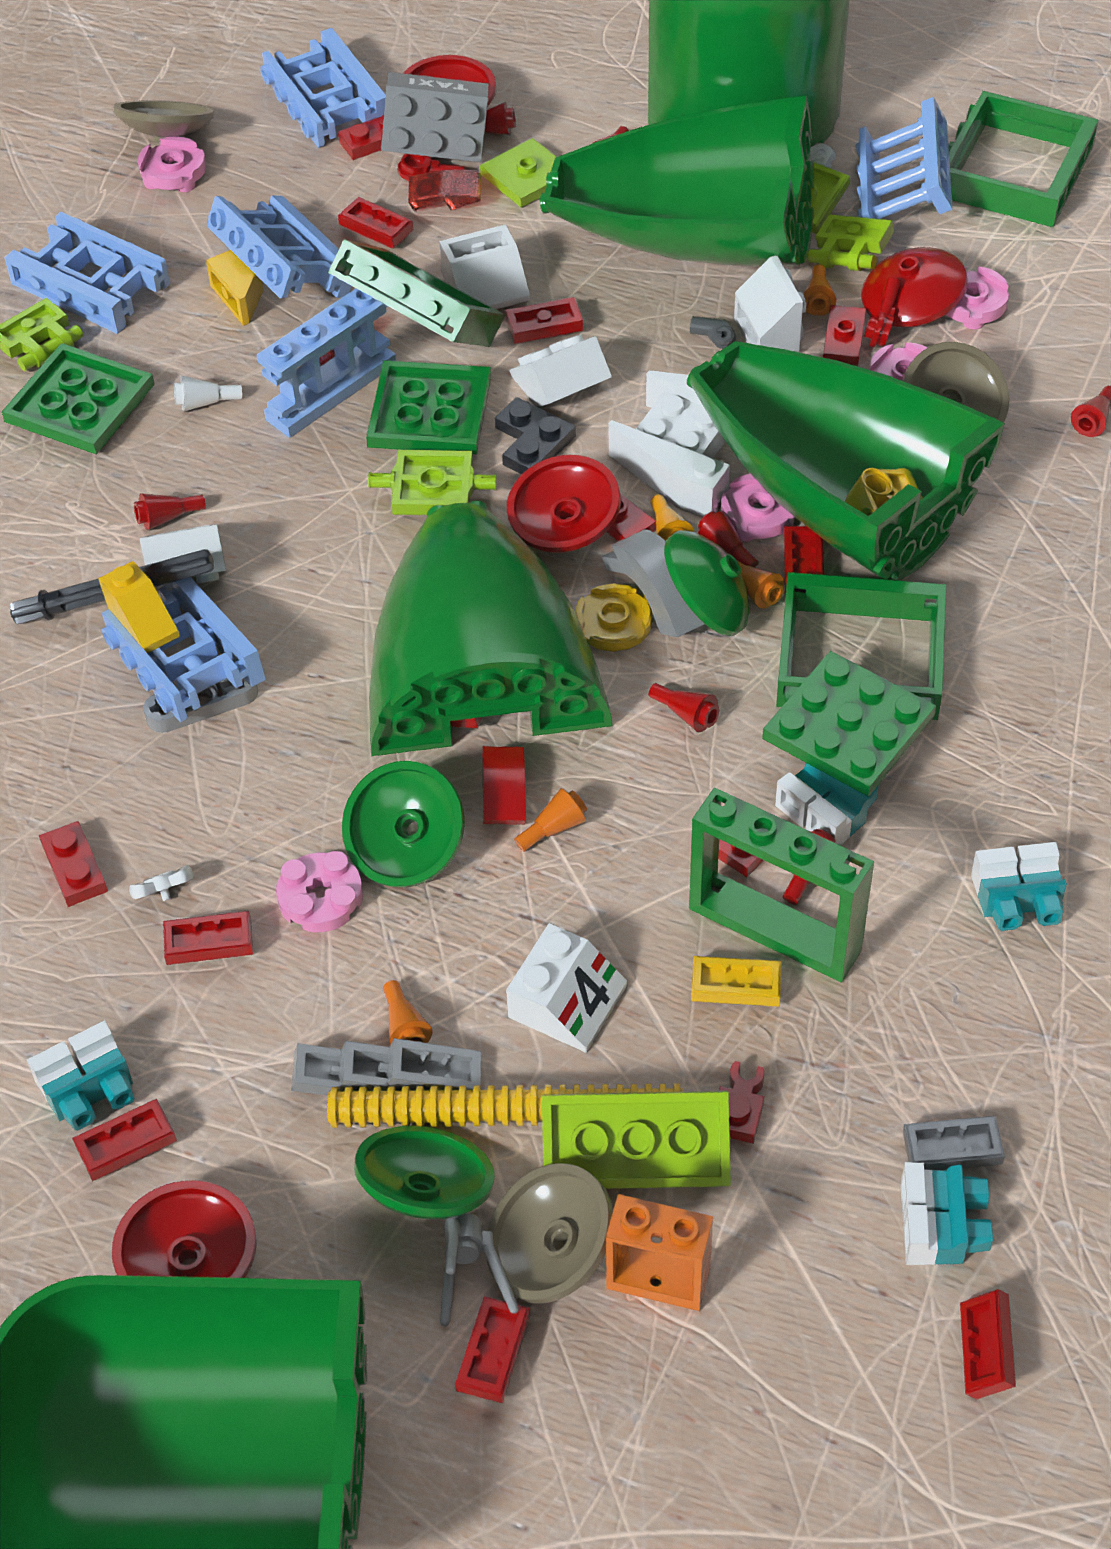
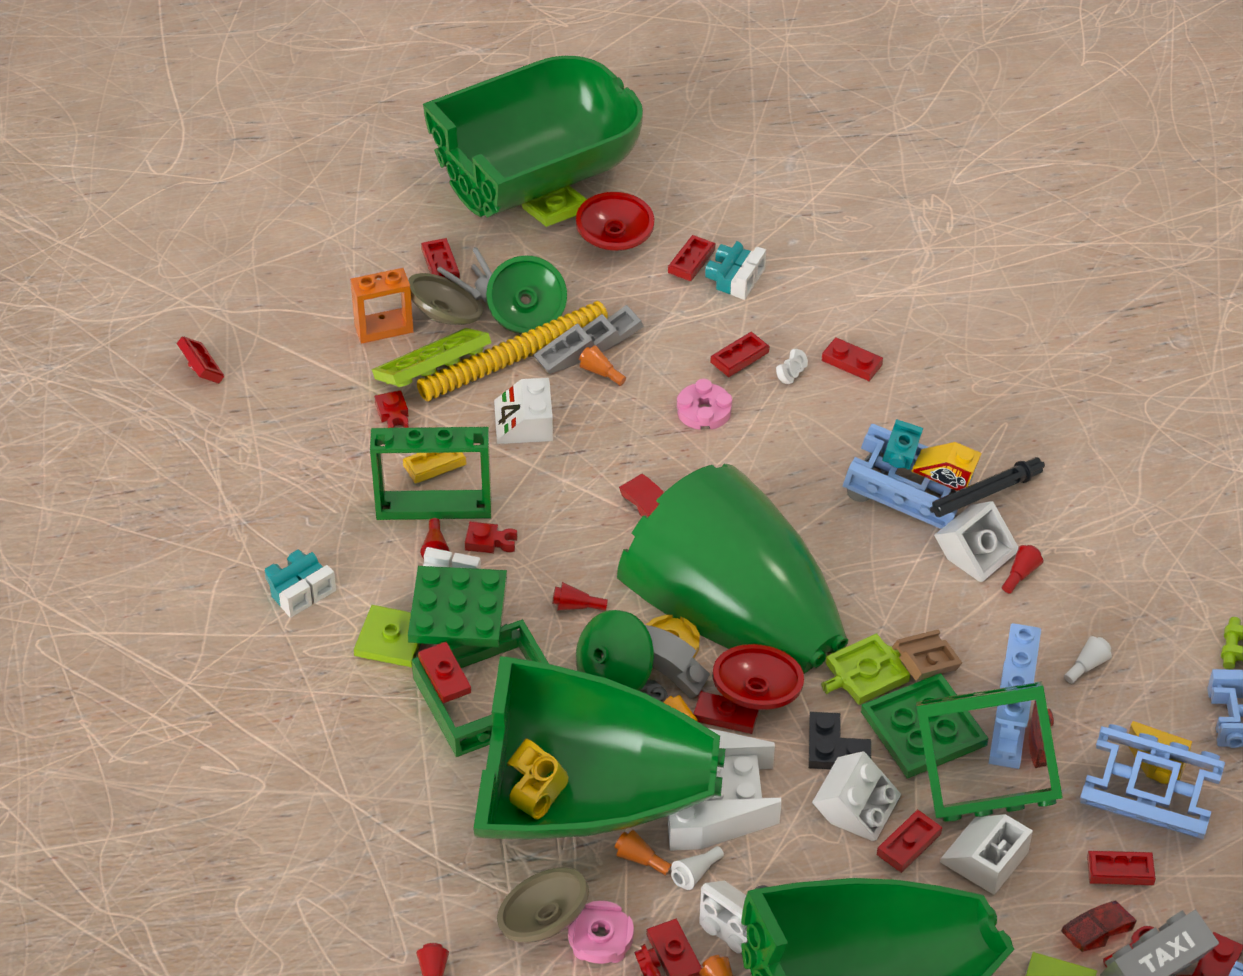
camera: 145 degrees right, 5 degrees down
green plate [1,343,155,455] -> none
green dish [342,761,465,888] -> none
orange cone [514,788,587,852] -> none
hips [900,1162,993,1265] -> none
flat silver plate [903,1116,1005,1170] -> none
none -> lime plate [354,605,421,668]
none -> red plate [418,642,471,704]
none -> teal brick [882,419,923,470]
none -> medium nougat plate [892,629,962,681]

